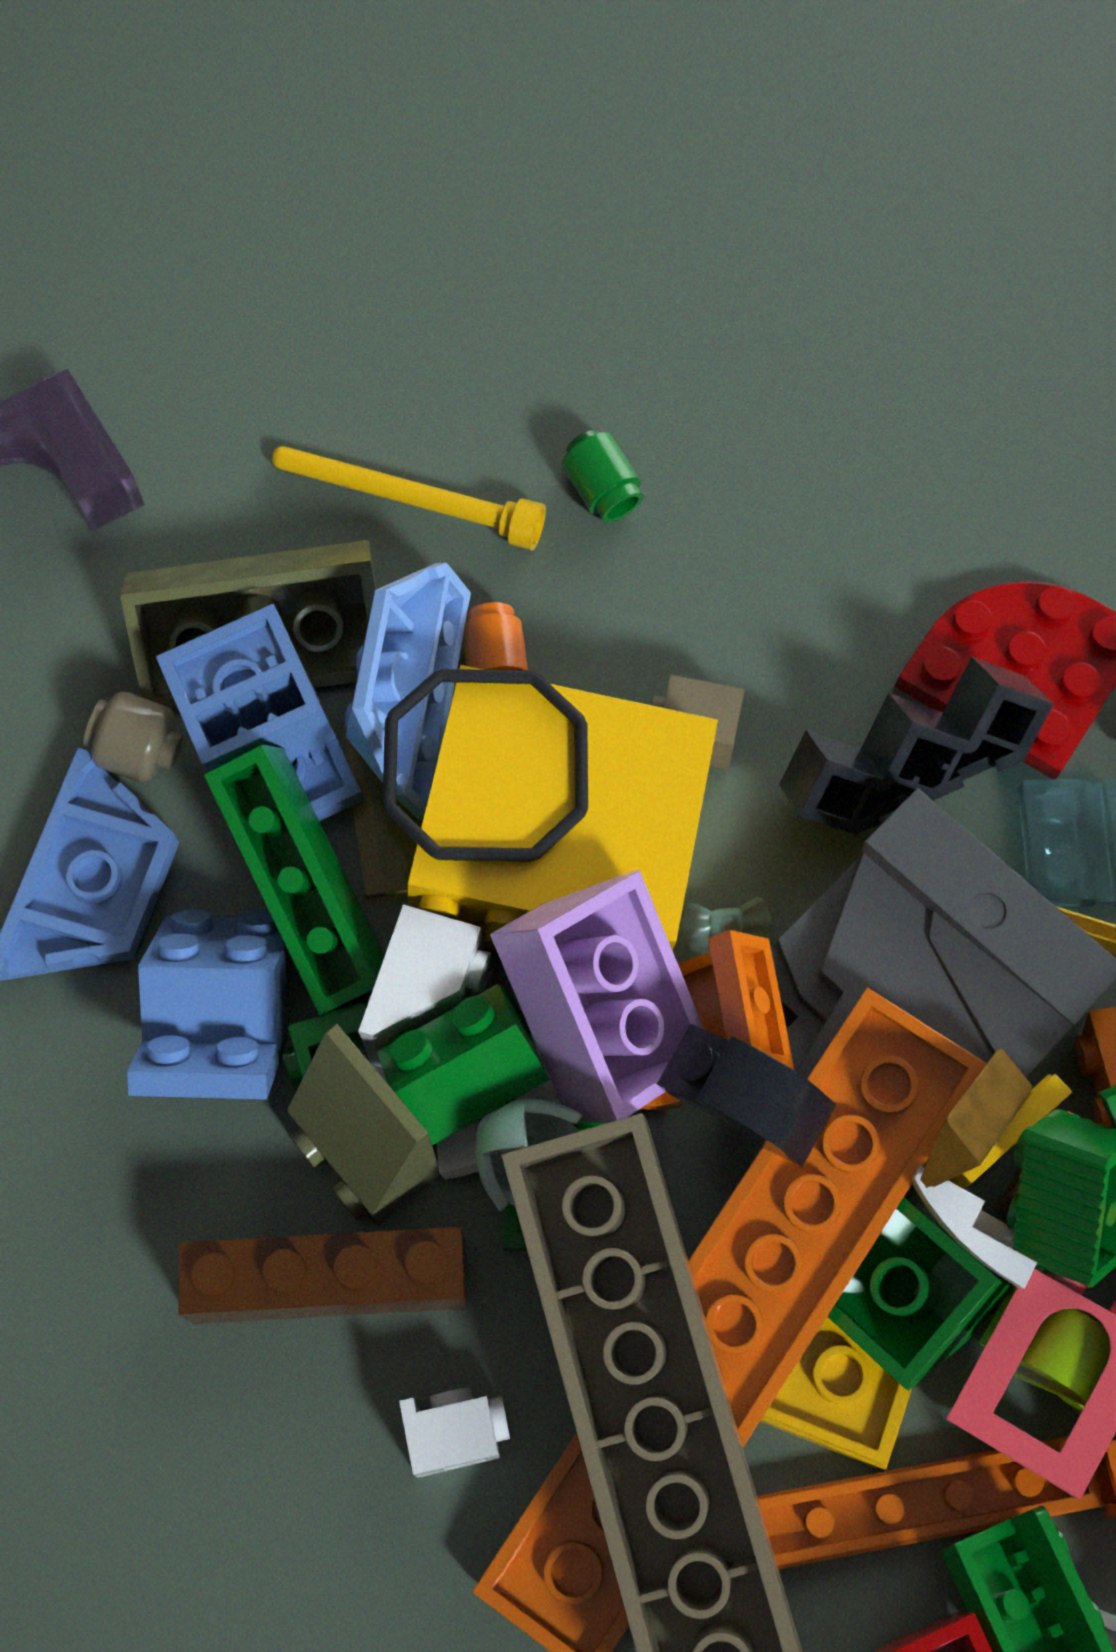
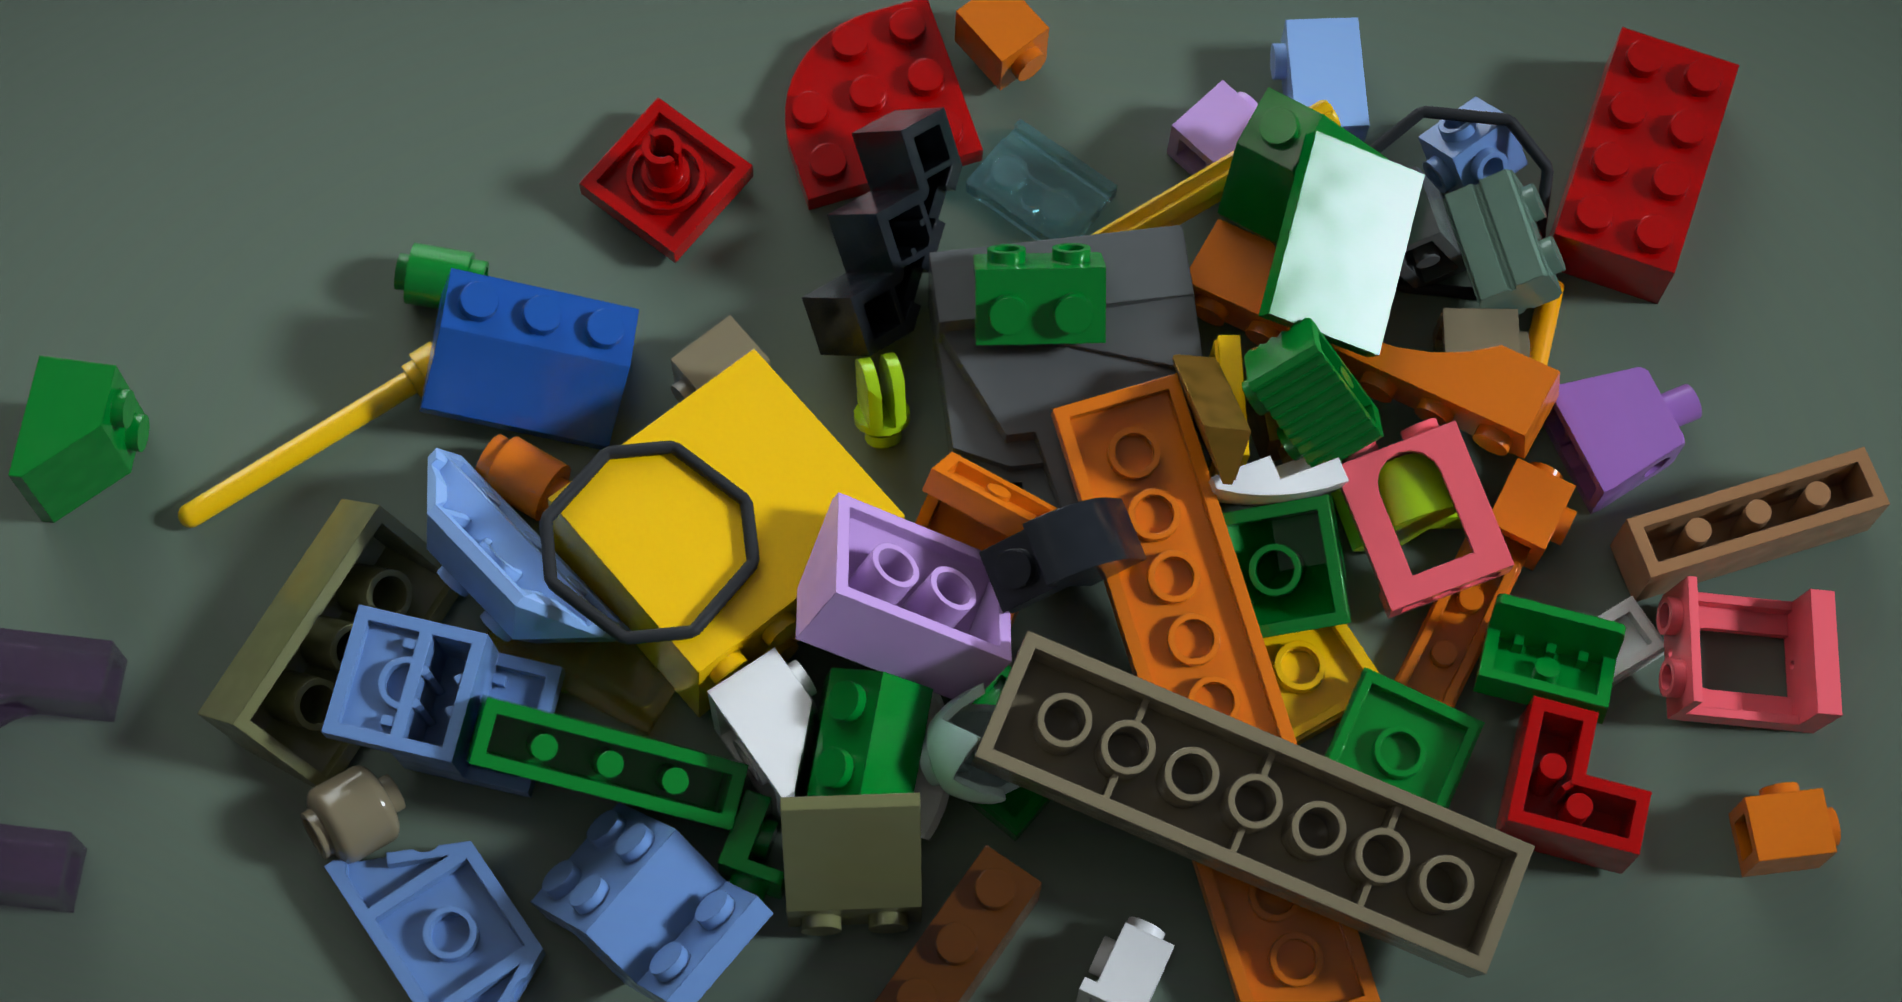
camera: 55 degrees left, 0 degrees up
sand green piece [682,897,772,959] -> none
none -> green slope [8,355,150,523]
none -> blue slope [419,268,639,450]
none -> red plate [579,97,753,263]
none -> lime arm [854,352,910,448]
none -> green bracket [973,243,1106,345]
none -> green tile [1324,667,1485,809]

